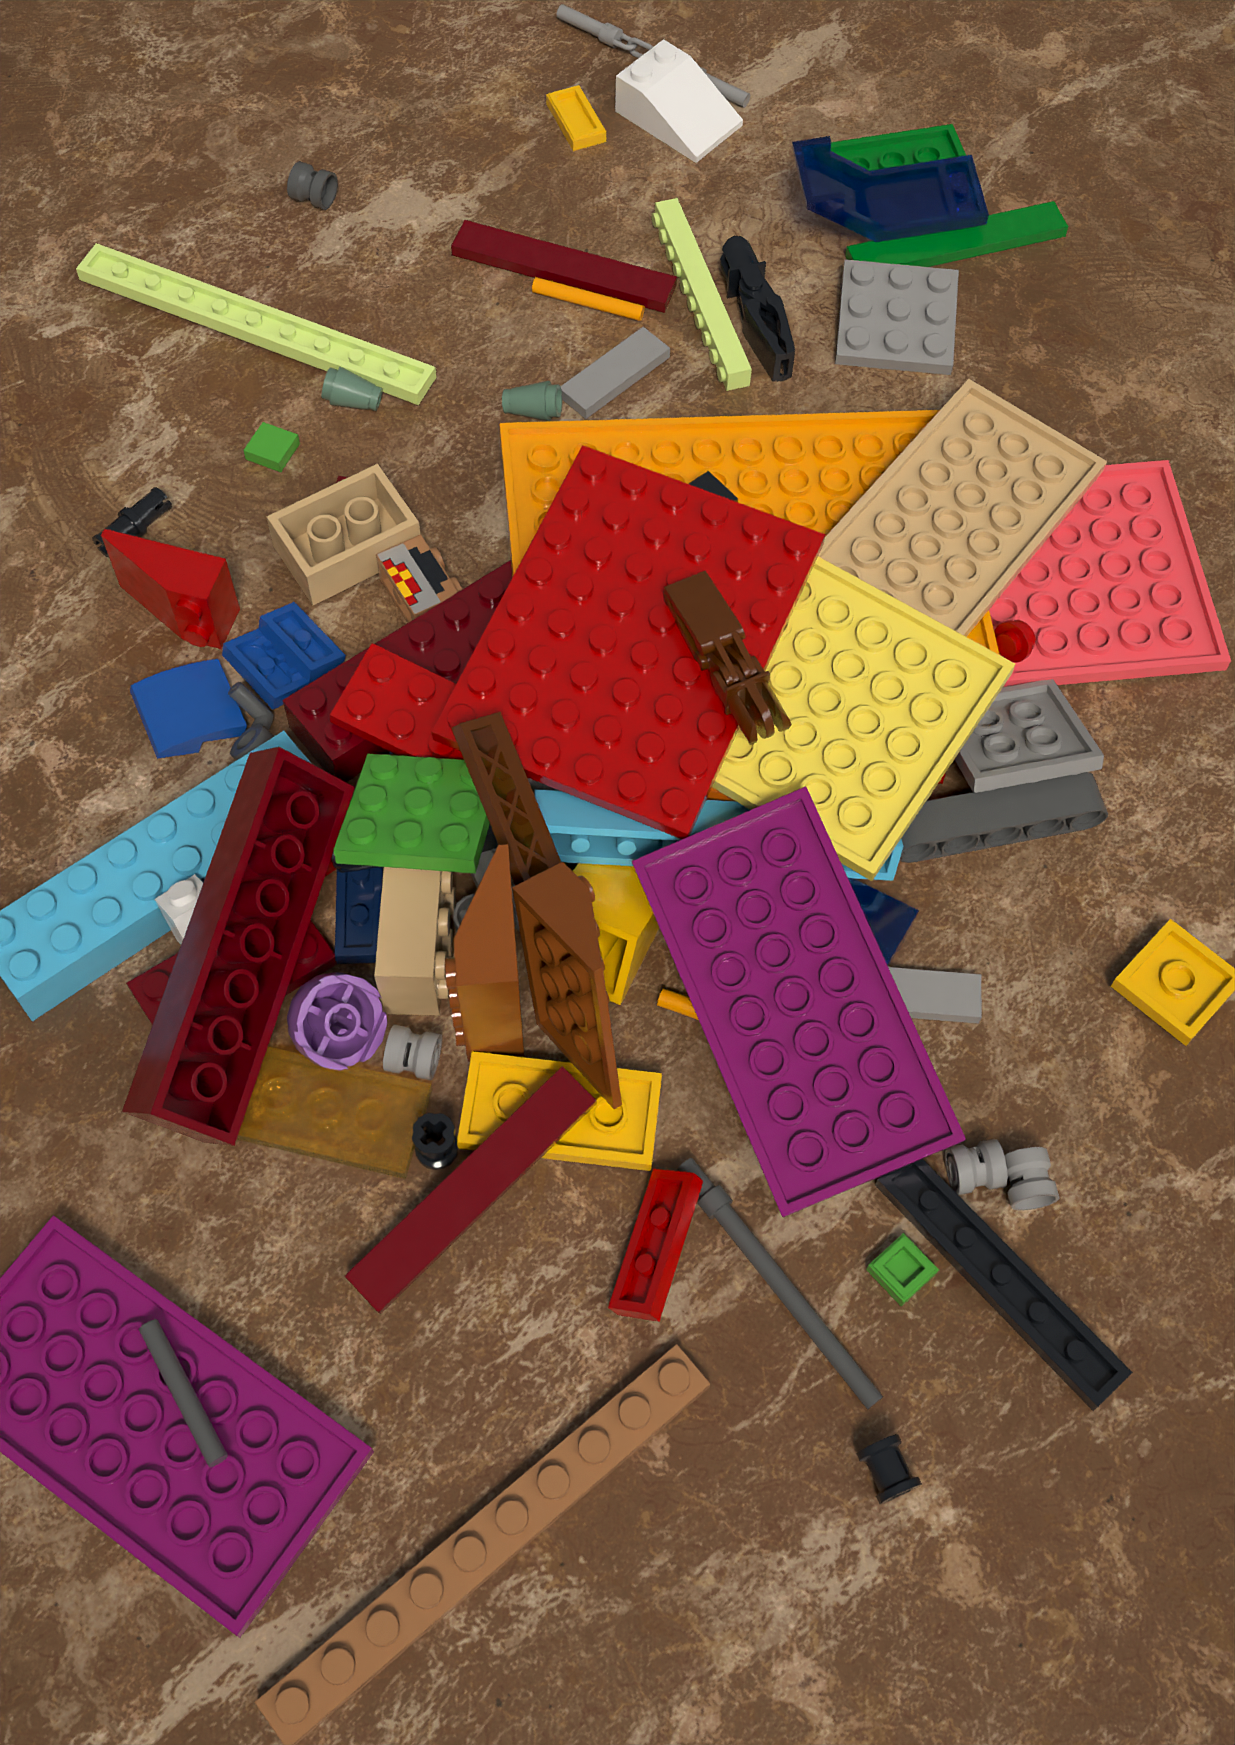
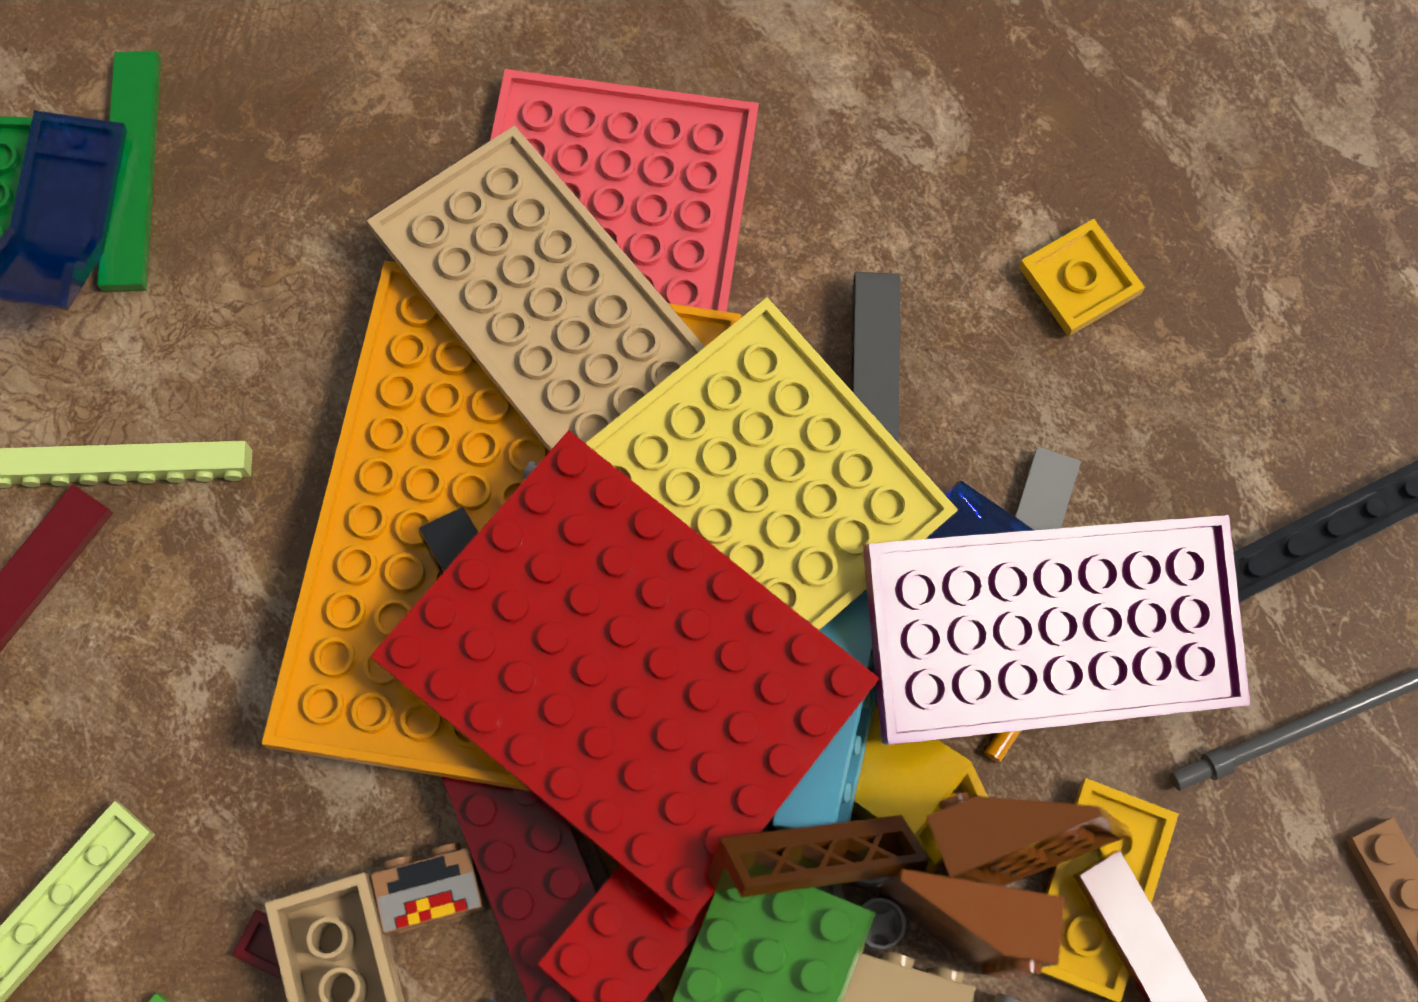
camera: 75 degrees left, 10 degrees up
sand green cone [321,366,383,411] -> none
sand green cone [502,381,562,421] -> none
light orange bar [532,277,645,321] -> none
light grey tile [560,327,670,419] -> none
red plate [608,1169,703,1322] -> none
reddish brown arm [663,571,792,745] -> none
black arm [720,236,795,382] -> none
light grey plate [835,260,959,375] -> none
bright green tile [866,1233,939,1307] -> none
light grey wheel [945,1139,1008,1195] -> none
light grey plate [955,679,1104,793] -> none
red plate [994,620,1036,663] -> none
light grey wheel [1004,1147,1060,1210] -> none

